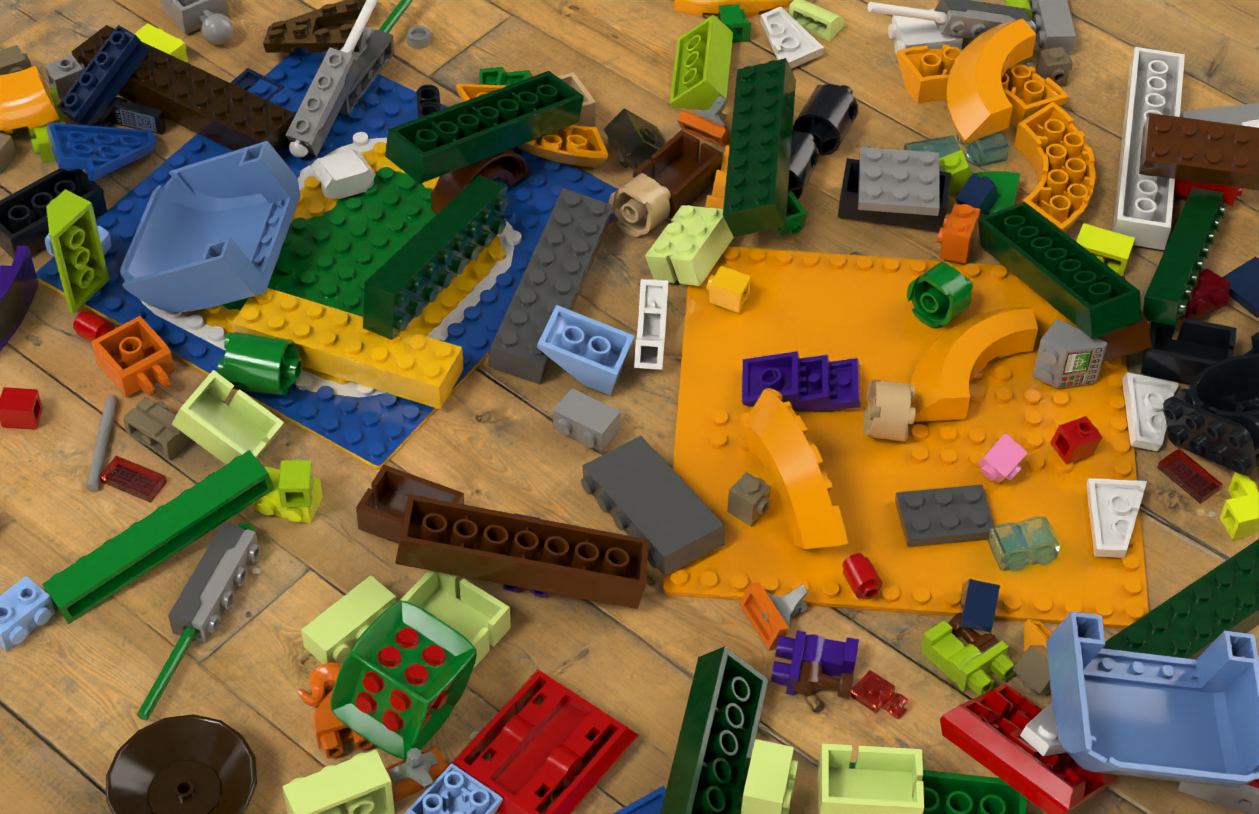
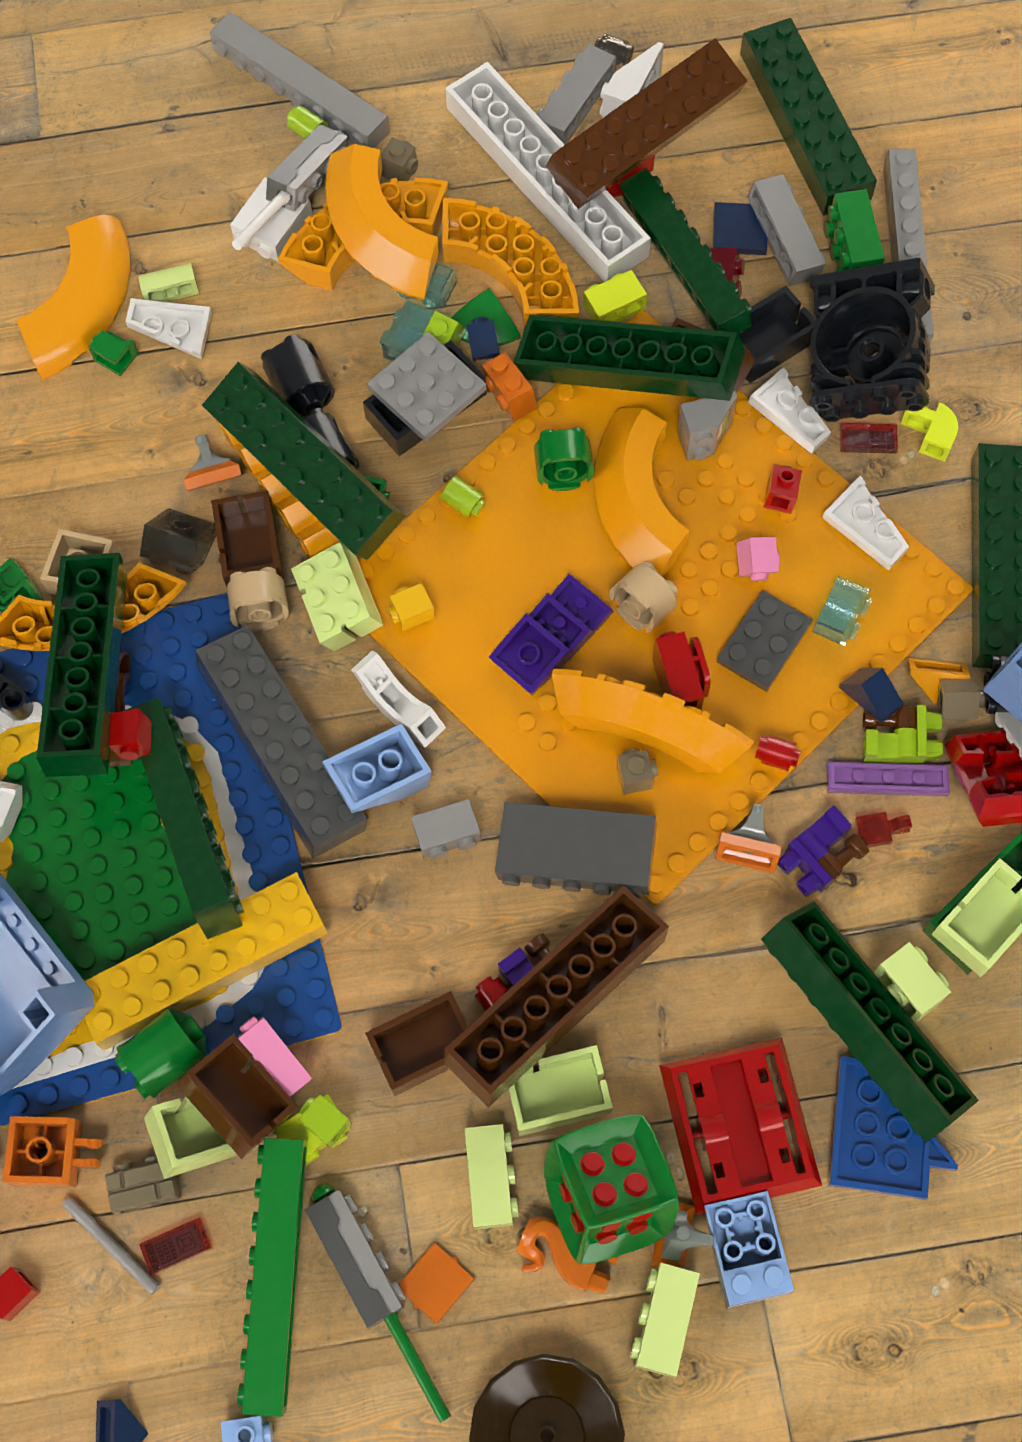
camera: 45 degrees left, 20 degrees up
lime slope [669,15,733,110] -> none
none -> red brick [108,708,152,760]
none -> reddish brown piece [177,1034,298,1159]
none -> bright pink brick [238,1016,312,1097]
none -> orange piece [399,1242,475,1324]
none -> lime brick [440,475,486,518]
none -> red brick [653,631,711,710]
none -> medium lavender tile [827,761,949,797]

